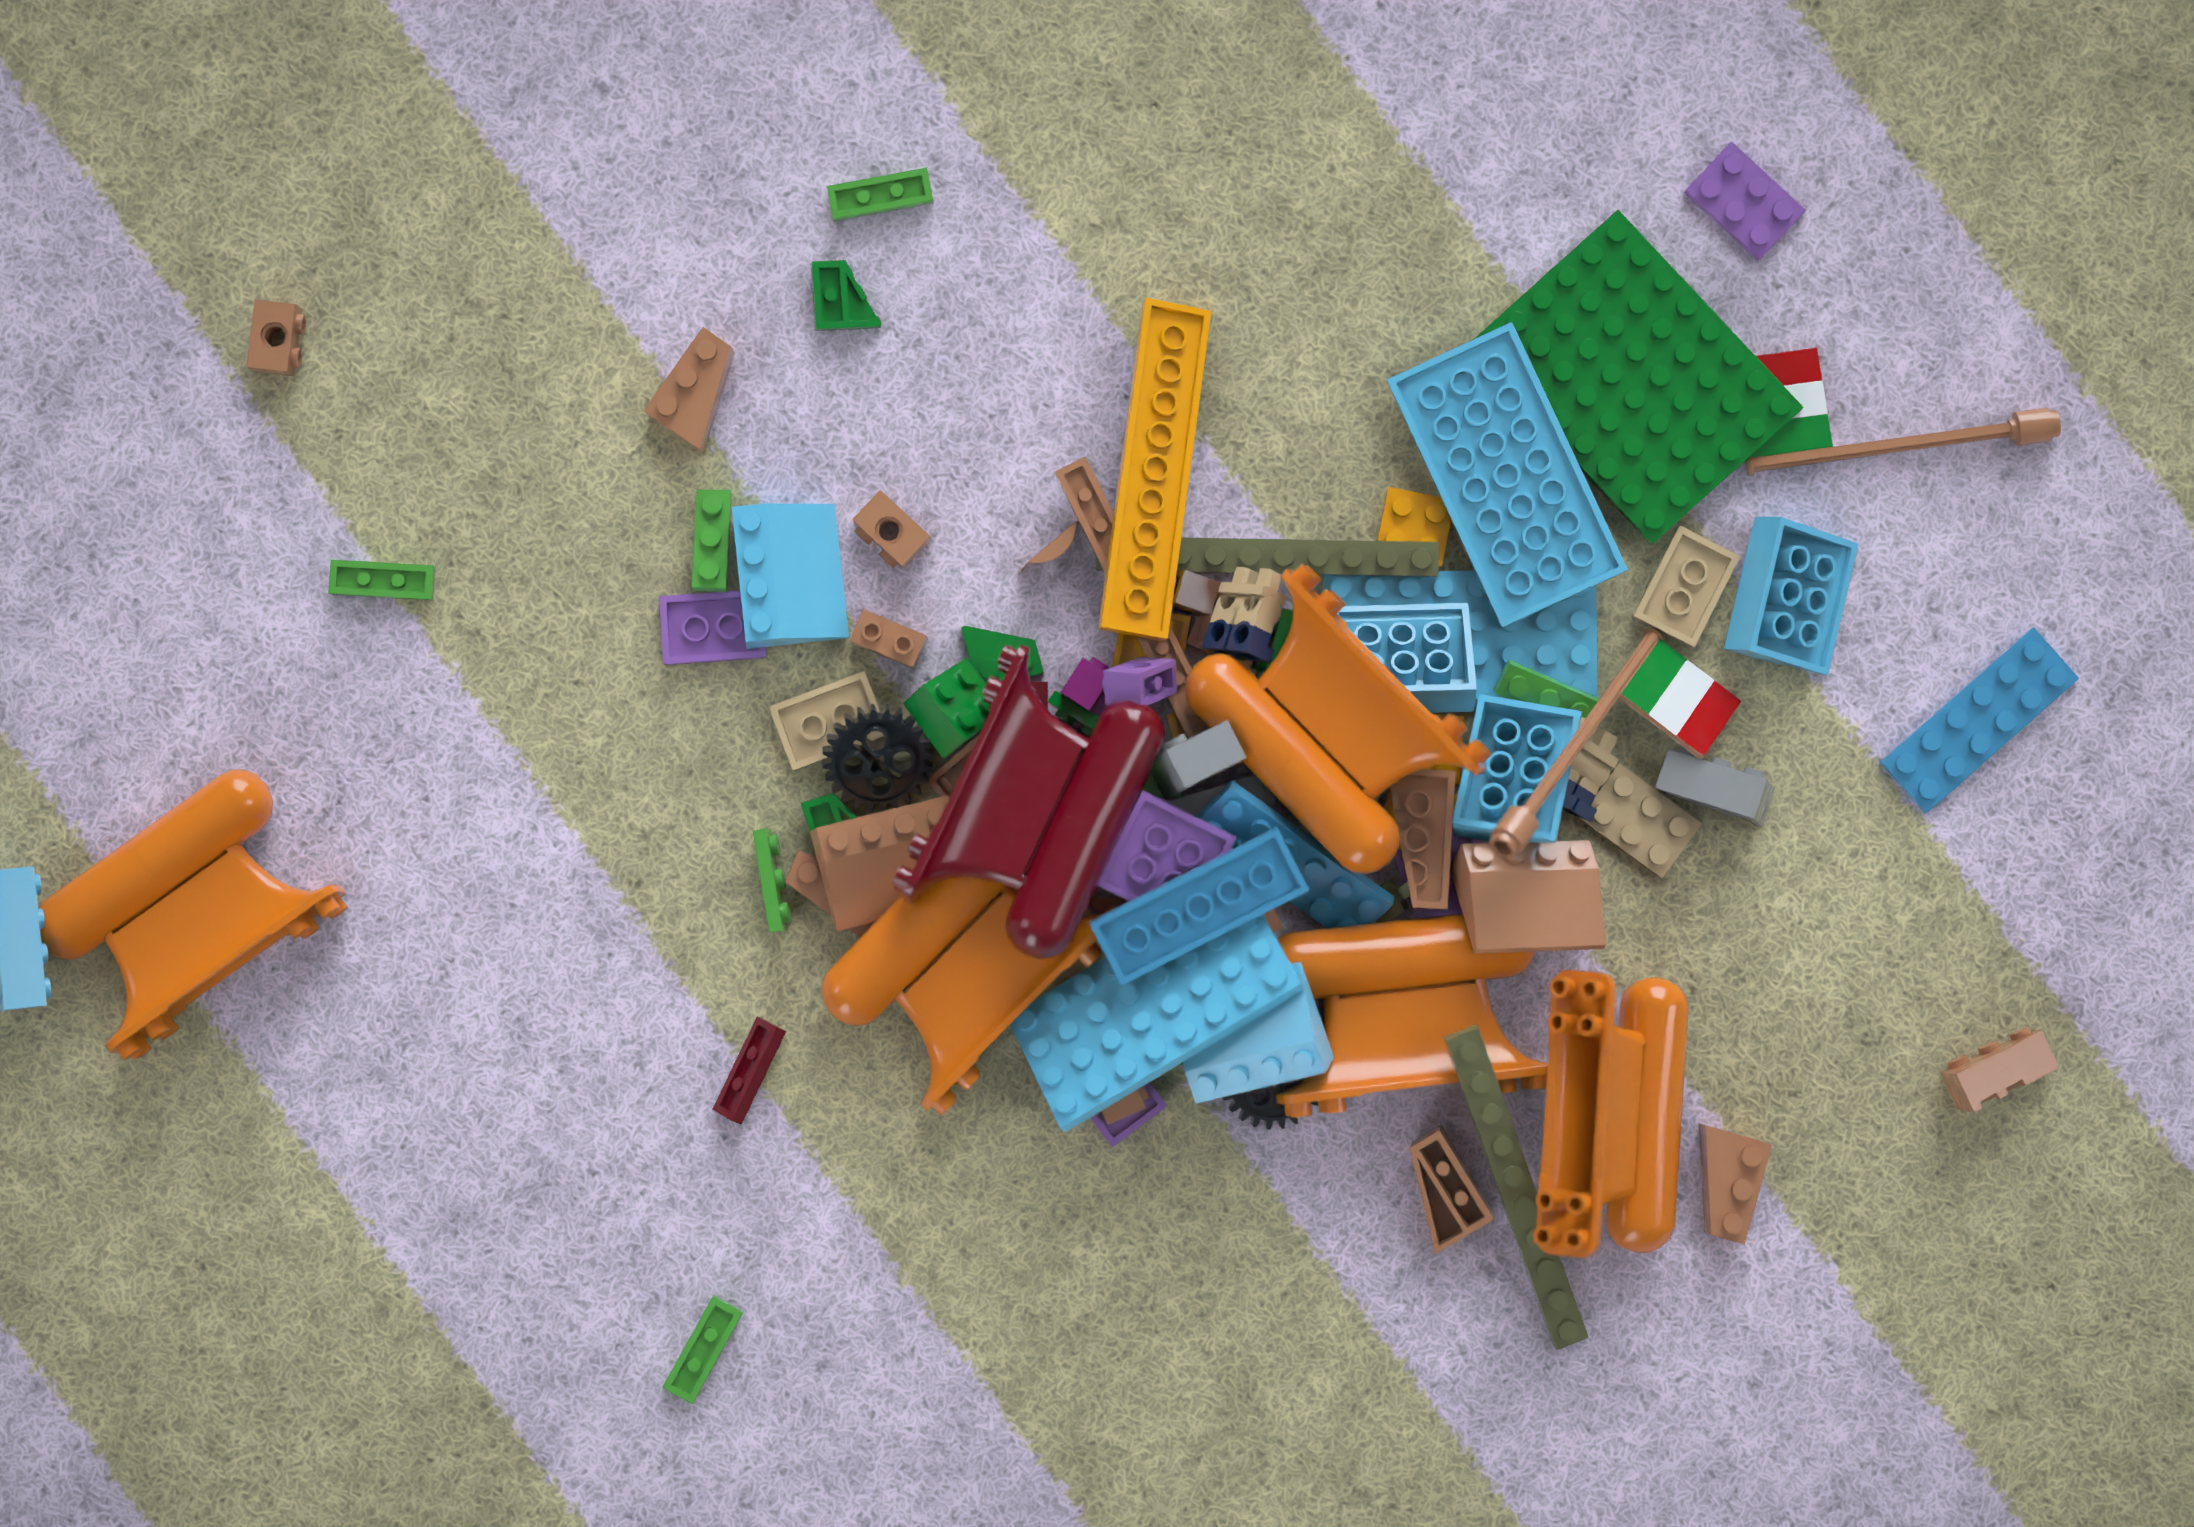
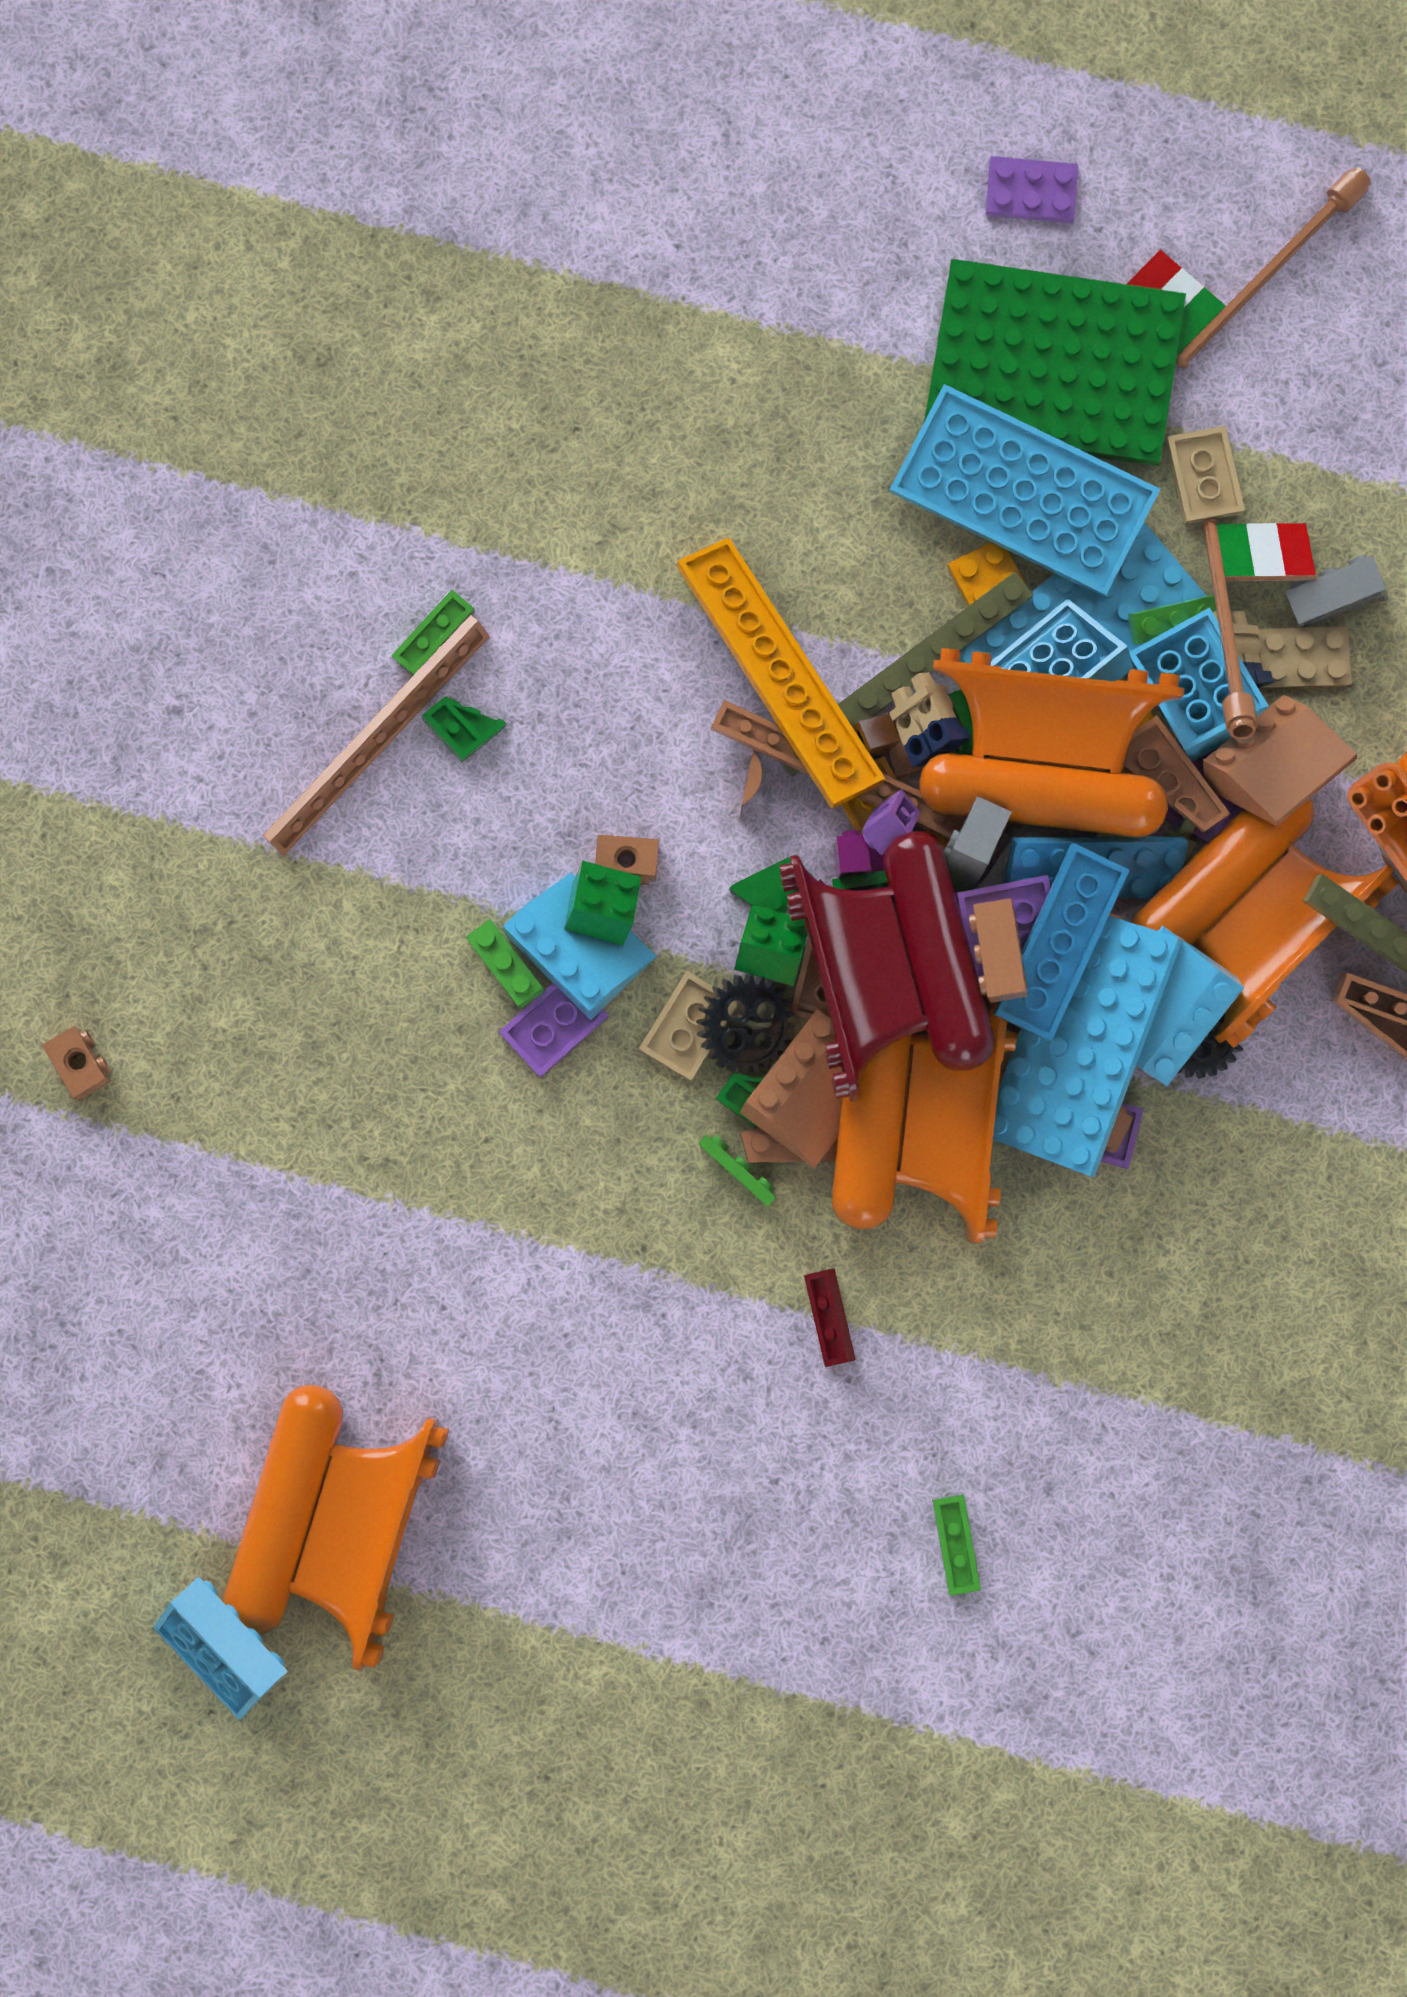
camera: 40 degrees left, 5 degrees down
bright green plate [328,559,435,601] -> none
nougat wedge [644,327,735,455] -> none
nougat brick [850,609,928,670] -> none
medium azure slope [1724,516,1859,675] -> none
none -> nougat plate [263,615,490,856]
none -> green brick [564,860,641,946]
none -> nougat brick [969,898,1029,1003]

